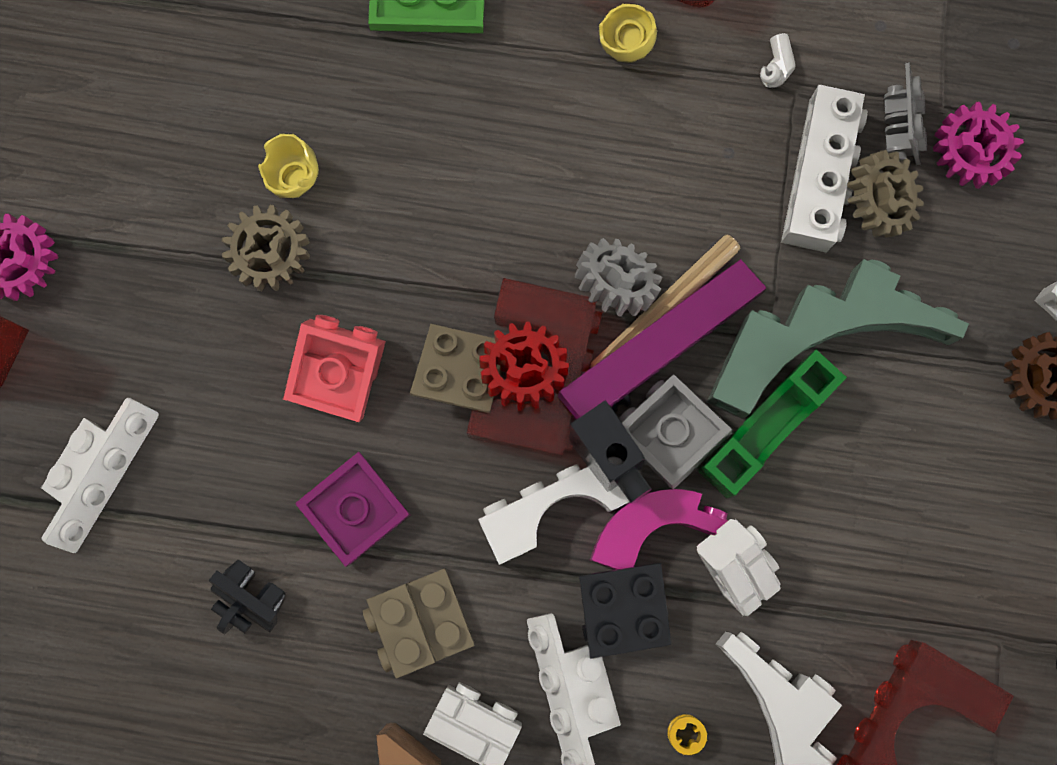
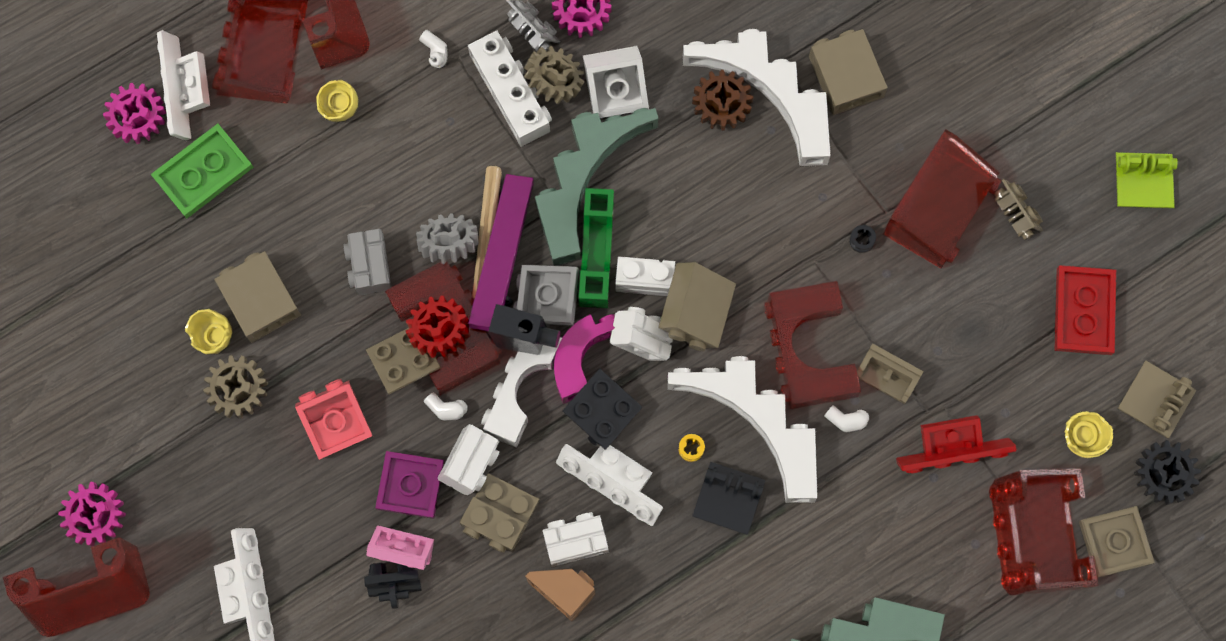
camera: 40 degrees left, 5 degrees down
none -> dark tan brick [214,251,301,343]
none -> light grey brick [344,229,392,295]
none -> bright pink bracket [366,525,434,570]
none -> white arm [424,392,468,421]
none -> white brick [437,424,499,495]
none -> white slope [583,46,649,118]
none -> white brick [616,257,675,296]
none -> dark tan brick [658,262,736,351]

